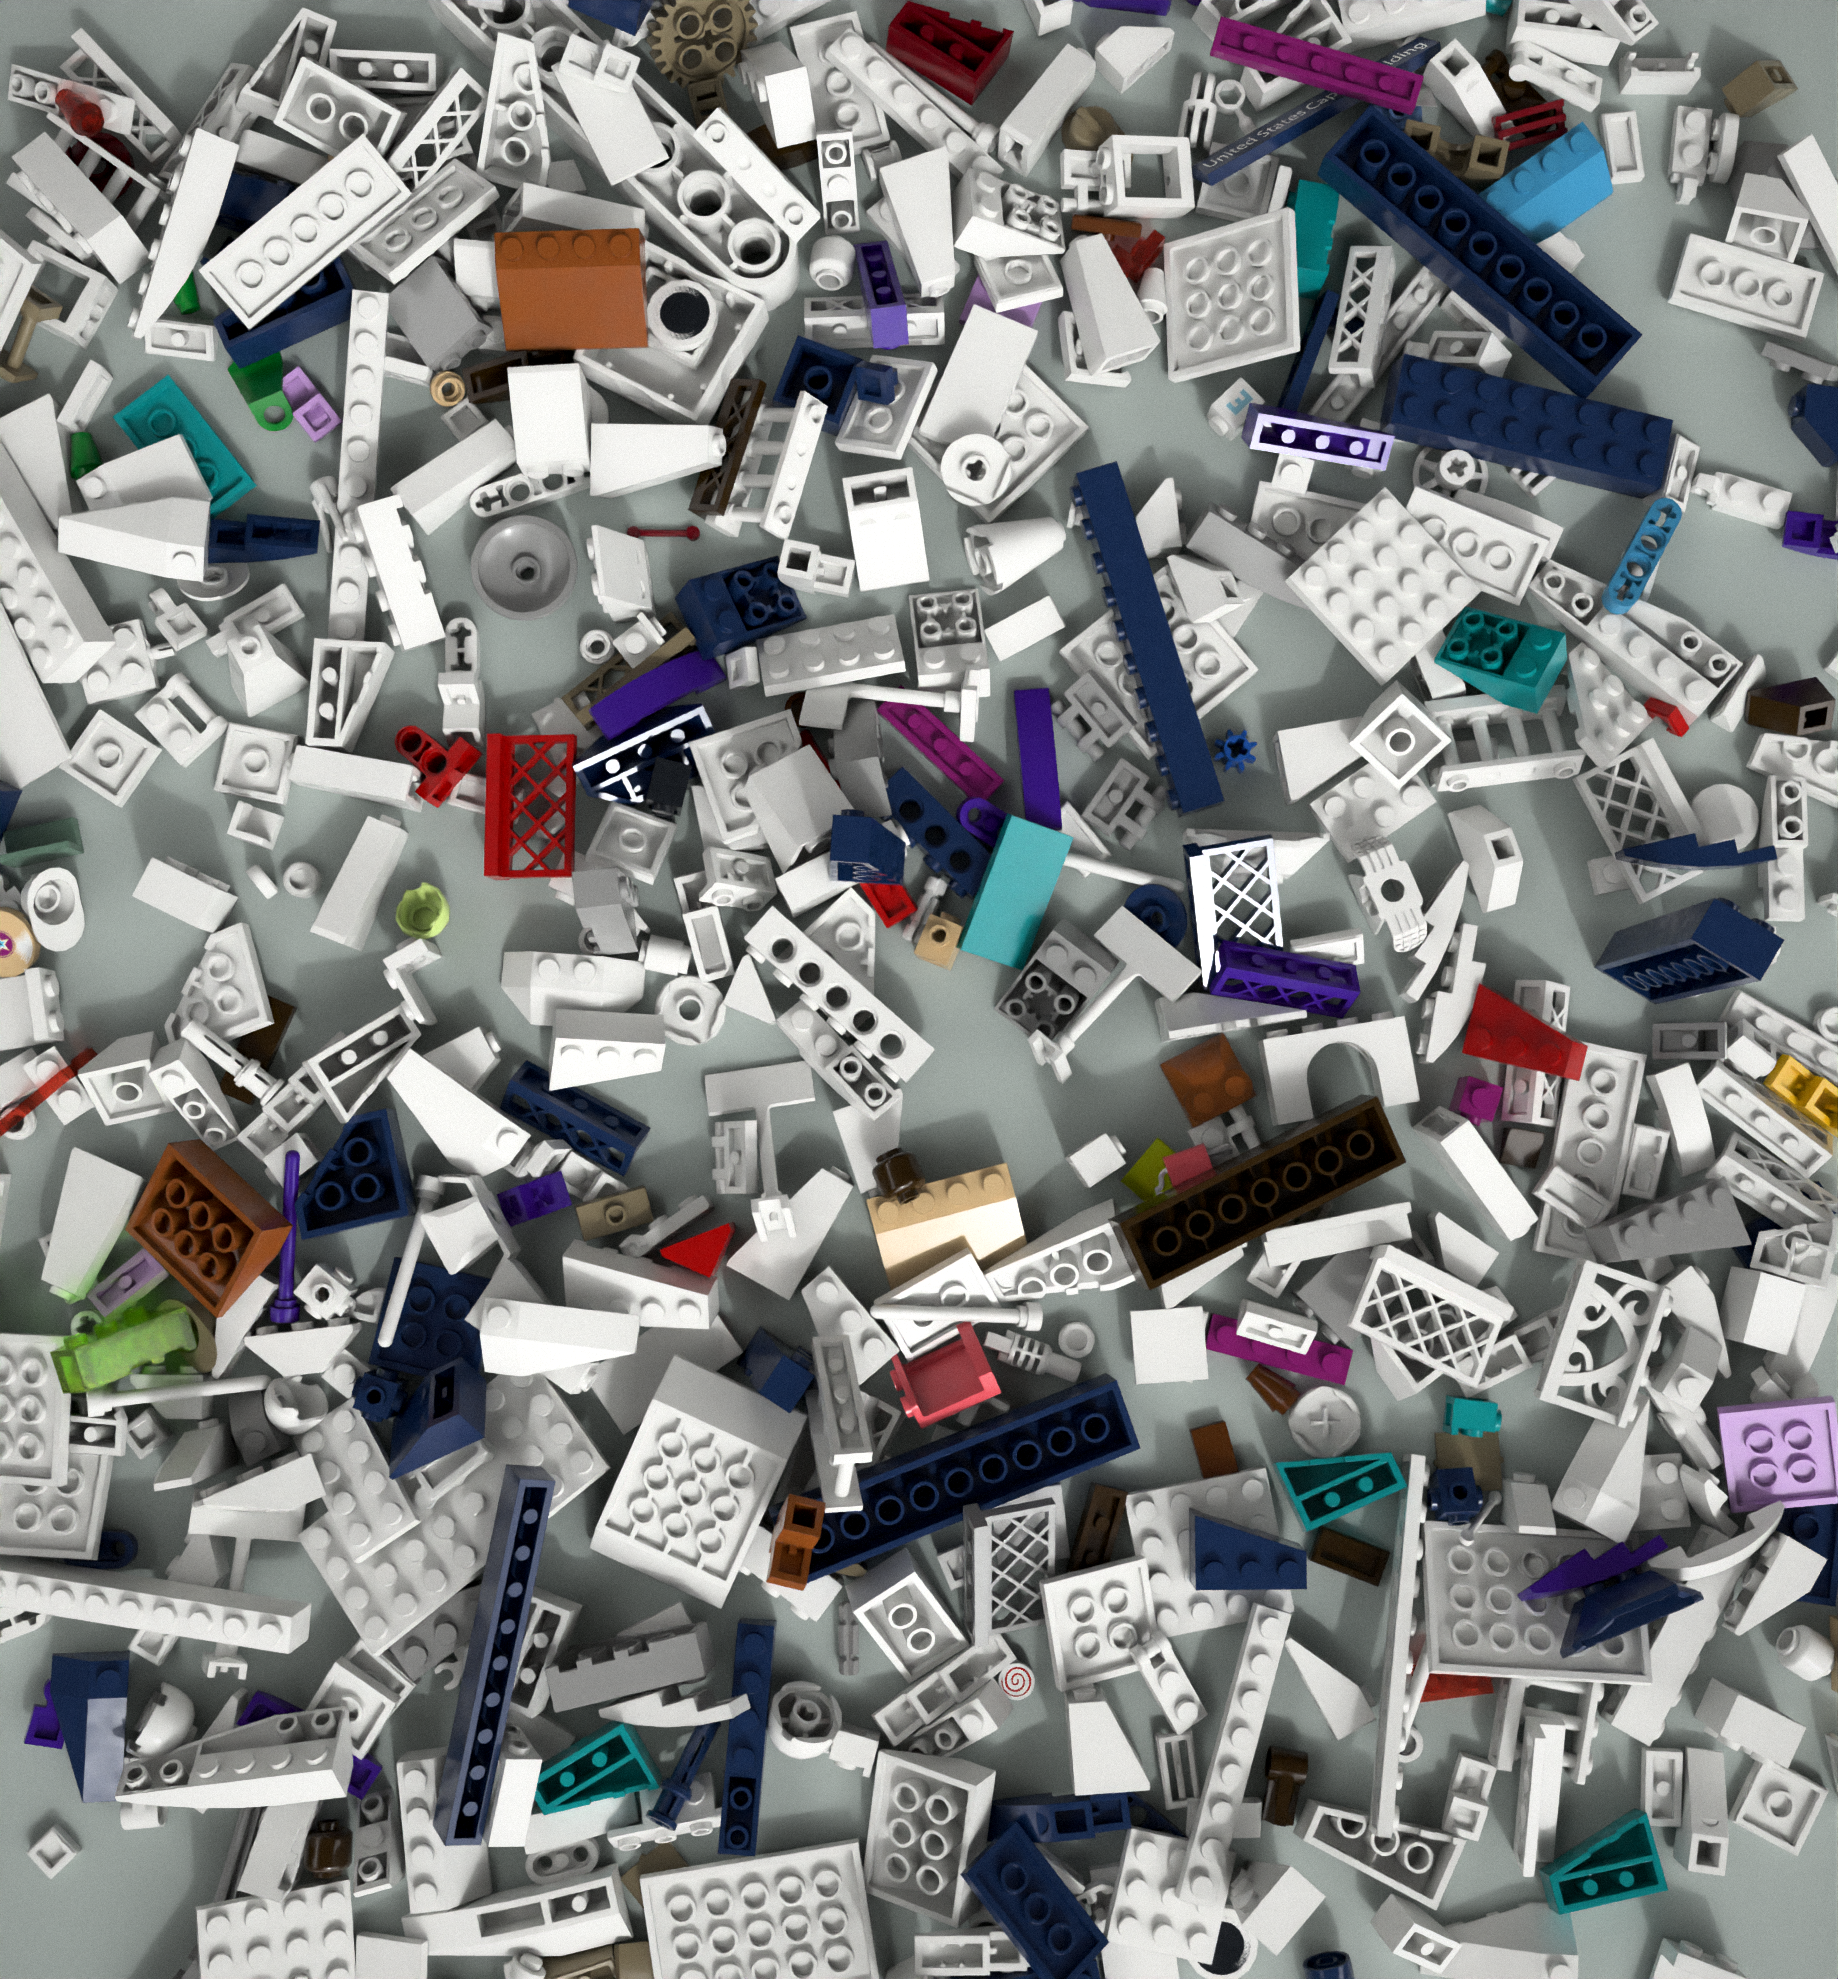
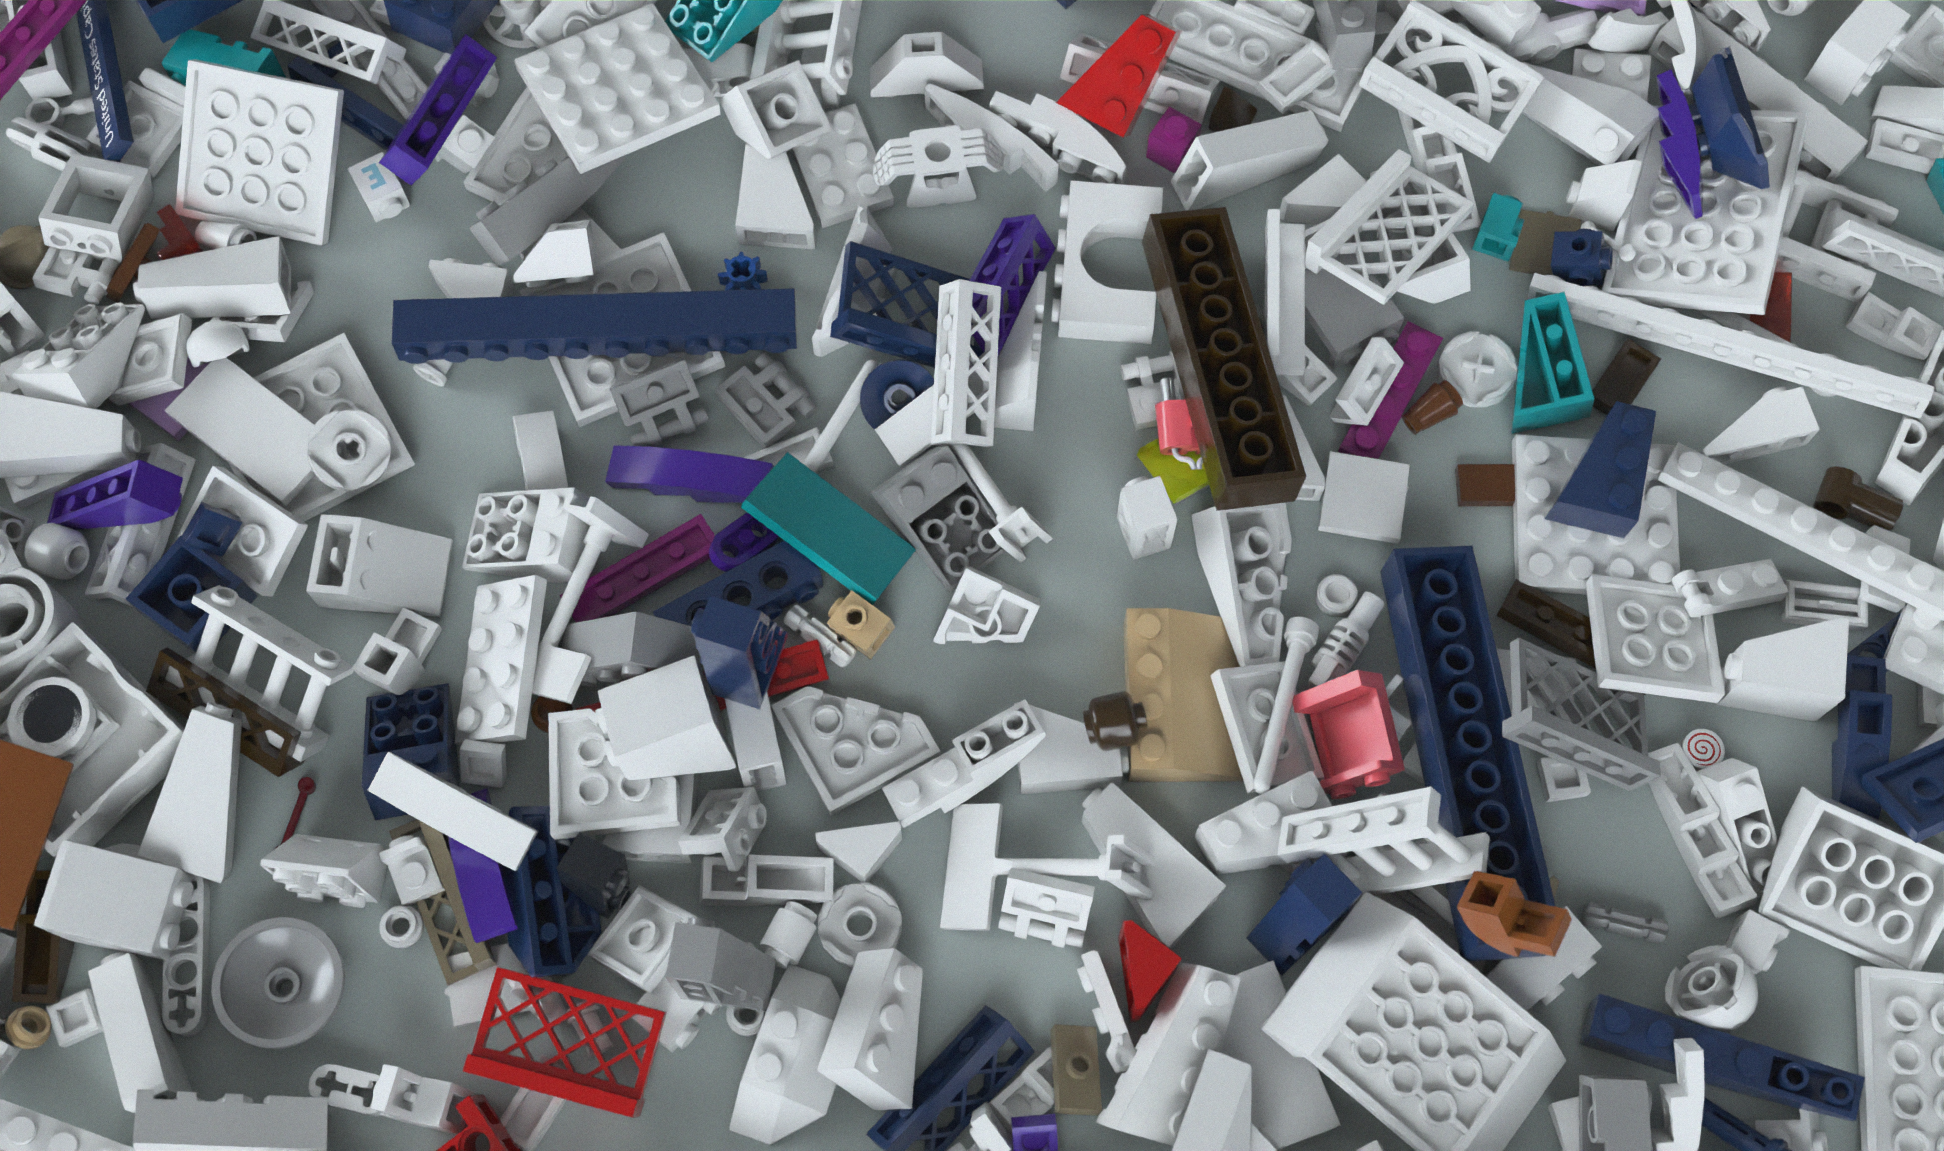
camera: 75 degrees left, 15 degrees down
white brick [744,906,935,1083] -> none
white slope [845,1547,970,1684] -> none
white cone [964,517,1066,595] -> none
dark orange slope [1159,1032,1257,1128] -> none
white plate [1290,927,1365,965] -> none
none -> white hair [186,320,250,367]
none -> white slope [368,752,538,871]
none -> white fence [931,279,1001,447]
none -> white slope [933,566,1041,644]

